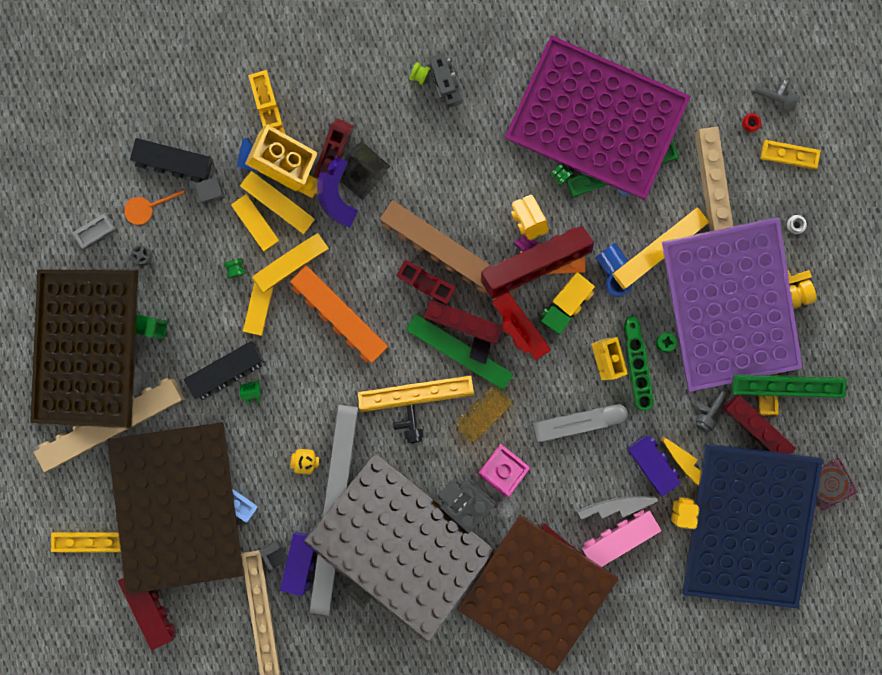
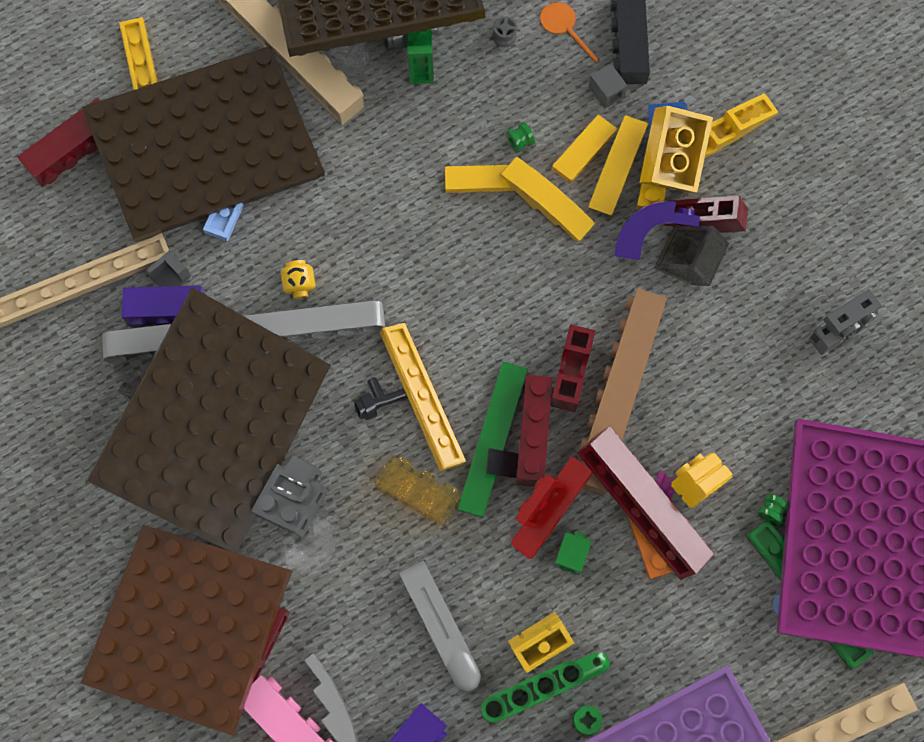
camera: 80 degrees right, 15 degrees down
black brick [183,341,264,400] -> none
green tile [240,380,261,405] -> none
orange brick [290,265,388,363] -> none
lime wheel [409,62,431,86] -> none
dark pink tile [478,444,530,498] -> none
yellow brick [551,272,595,317] -> none
blue piece [595,243,628,276] -> none
blue piece [604,273,632,297] -> none
yellow tile [612,207,709,290] -> none

